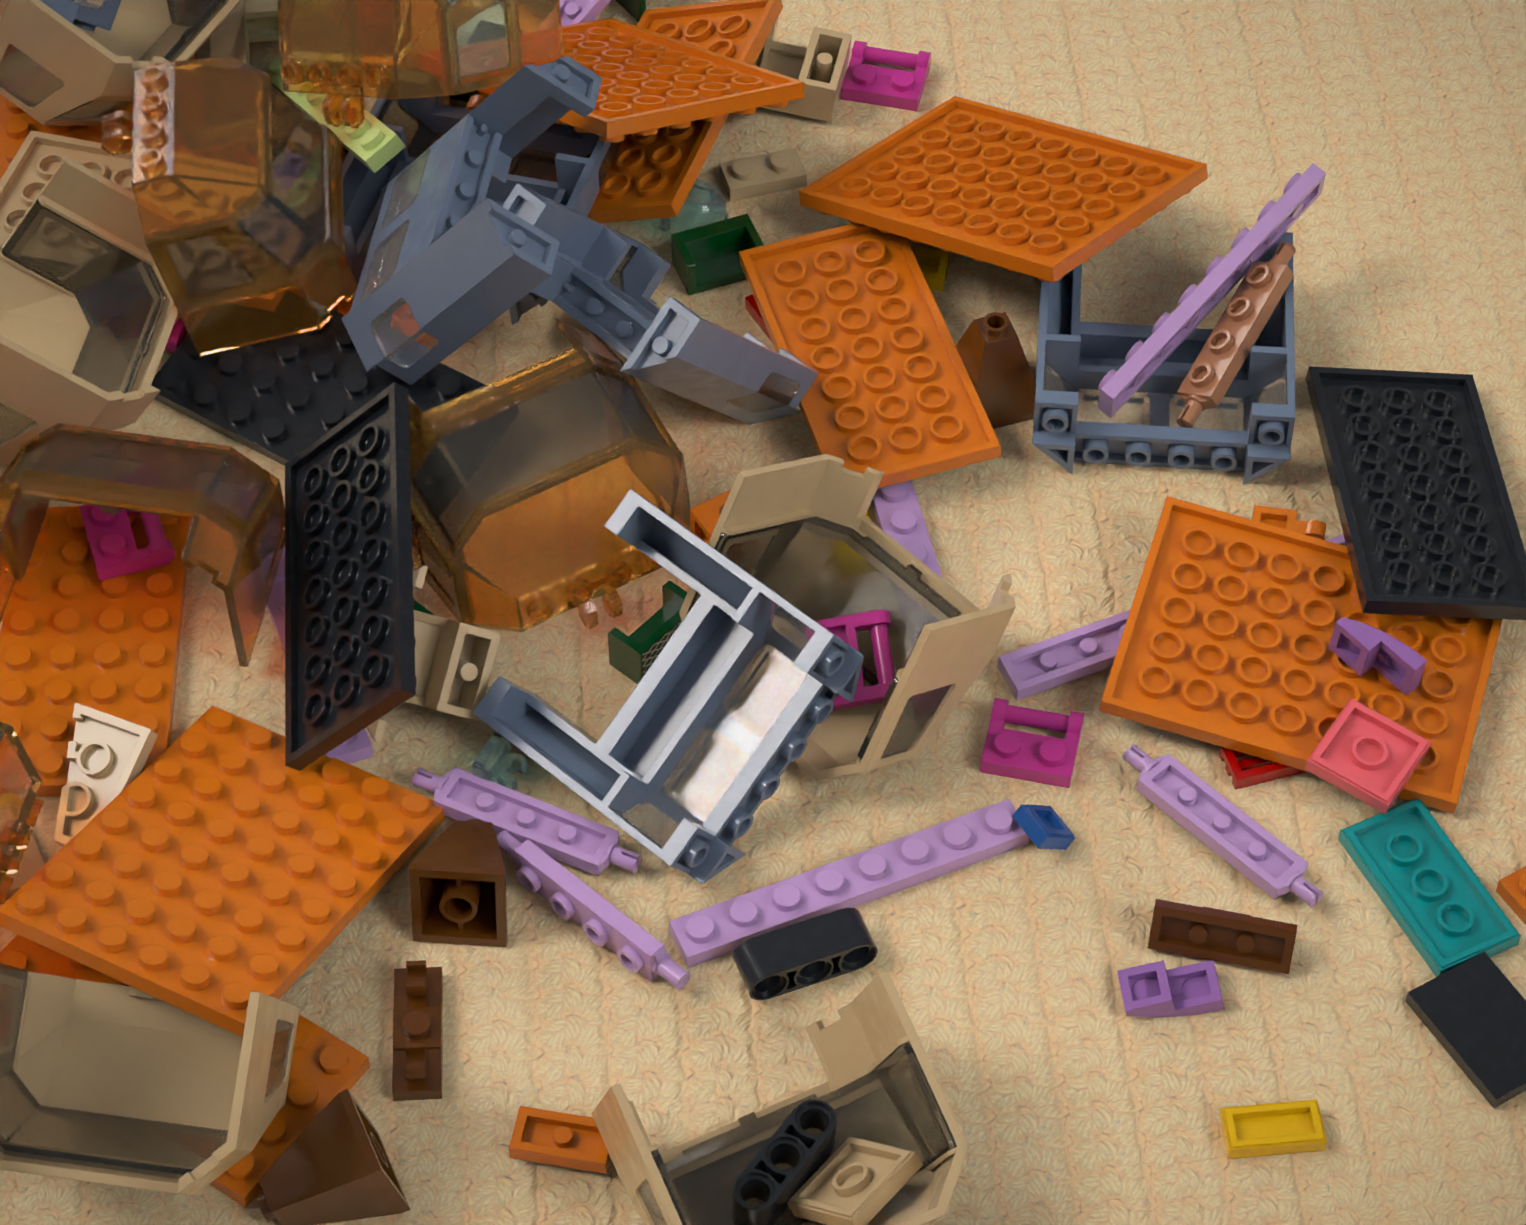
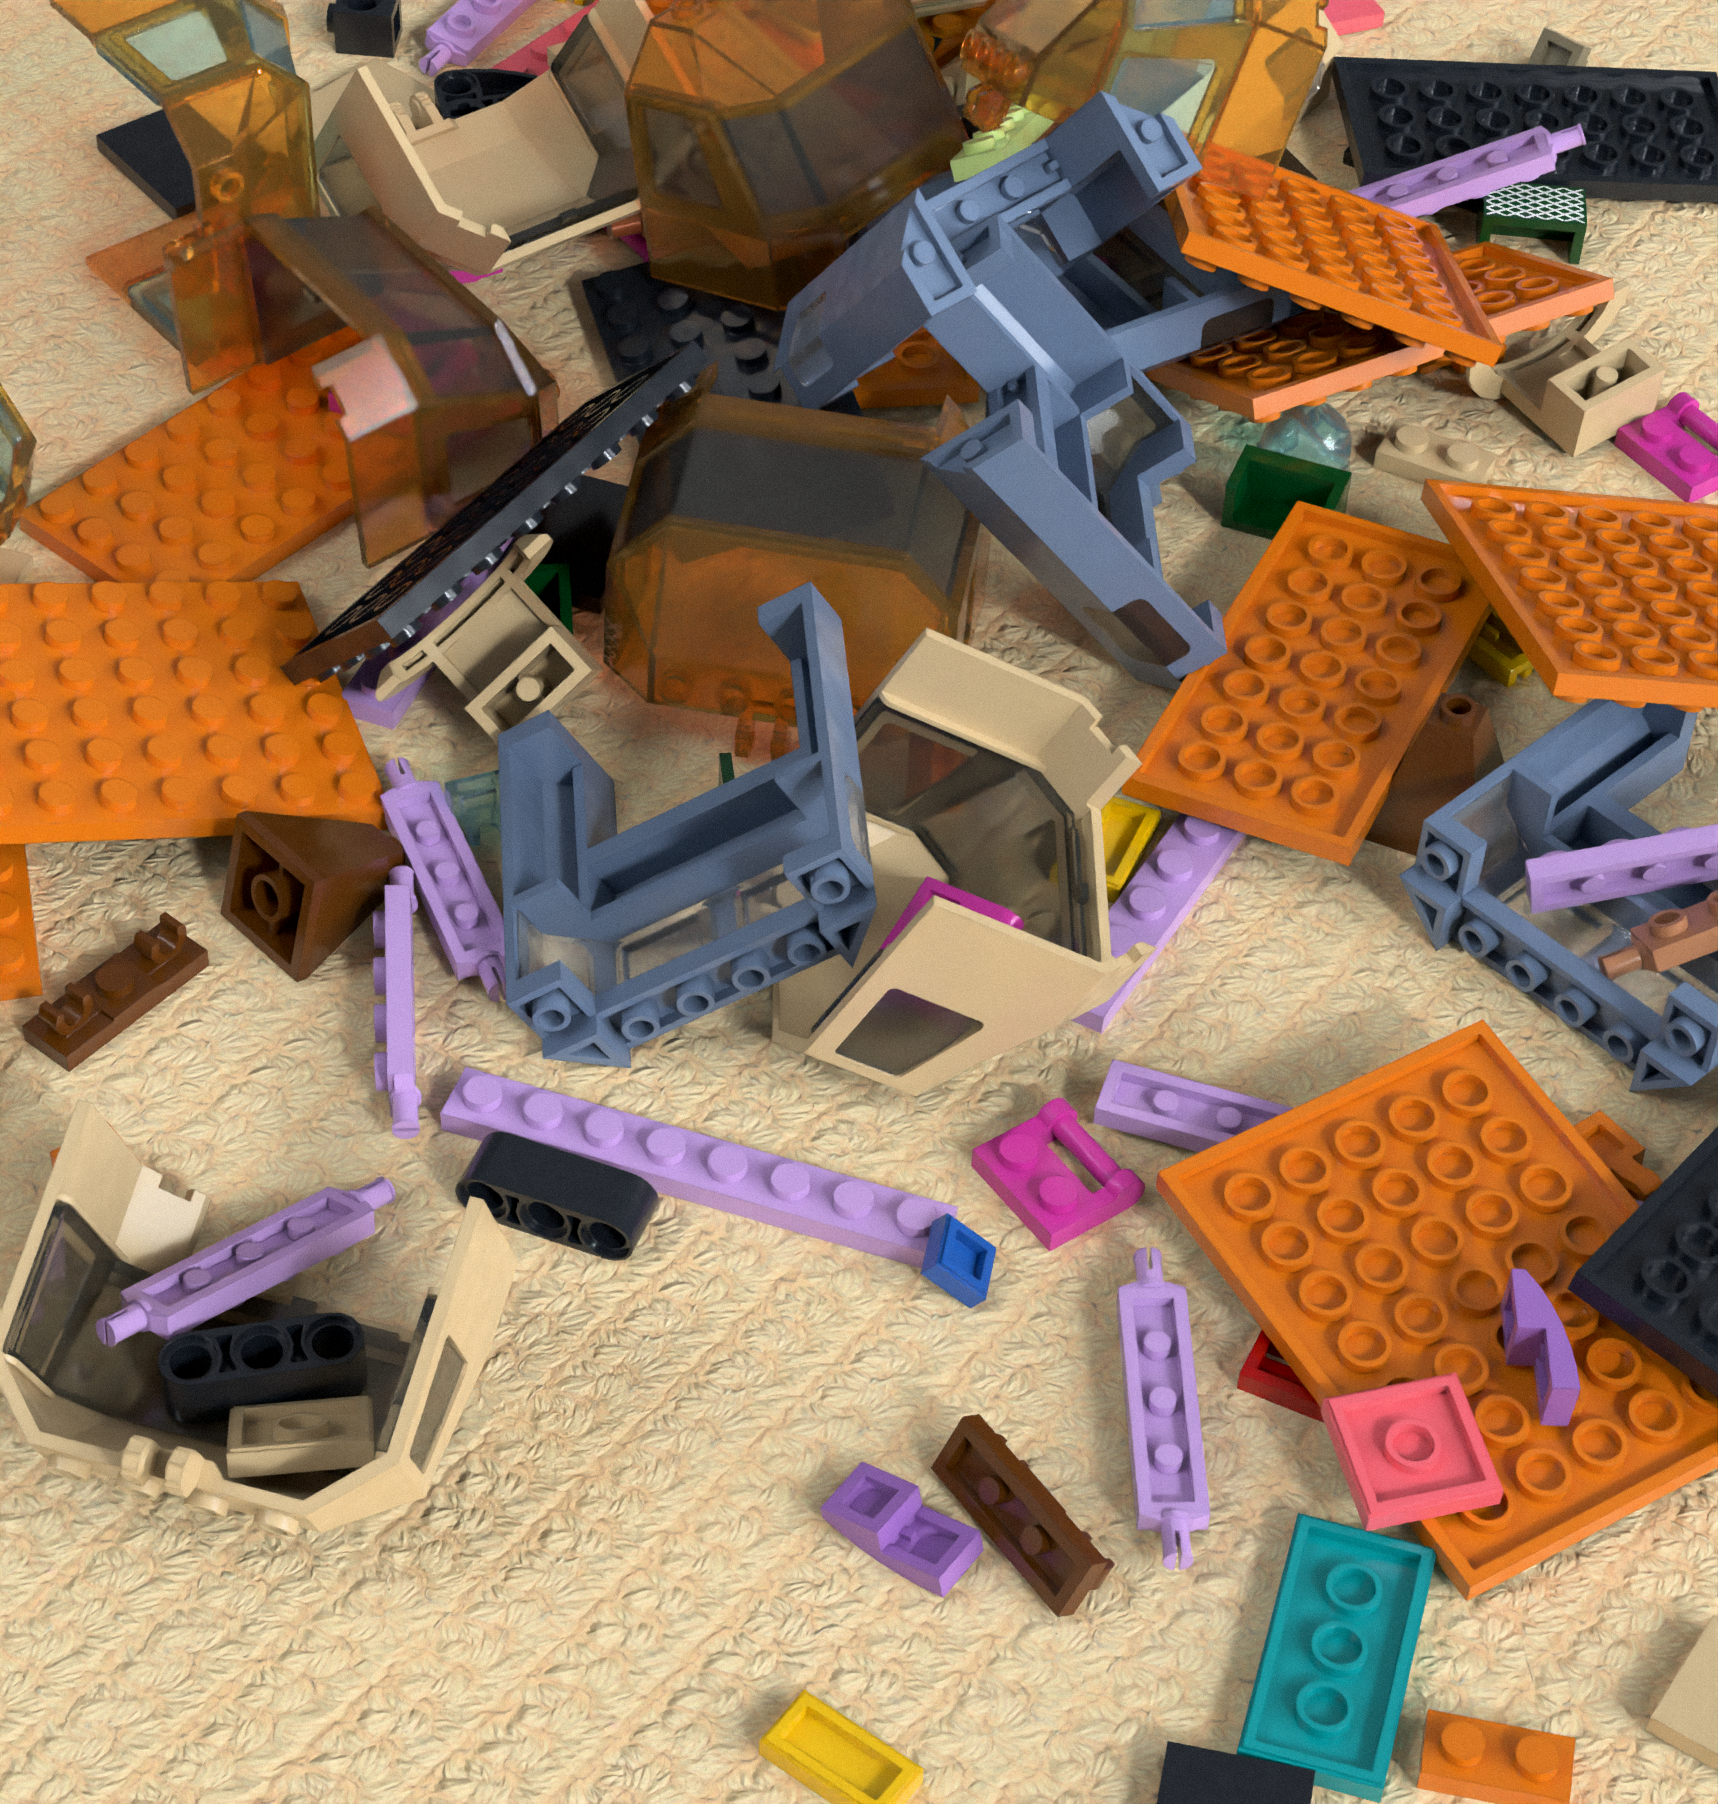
camera: 40 degrees right, 5 degrees down
tan wing [54,702,158,847] -> none
none -> lavender plate [96,1176,396,1347]

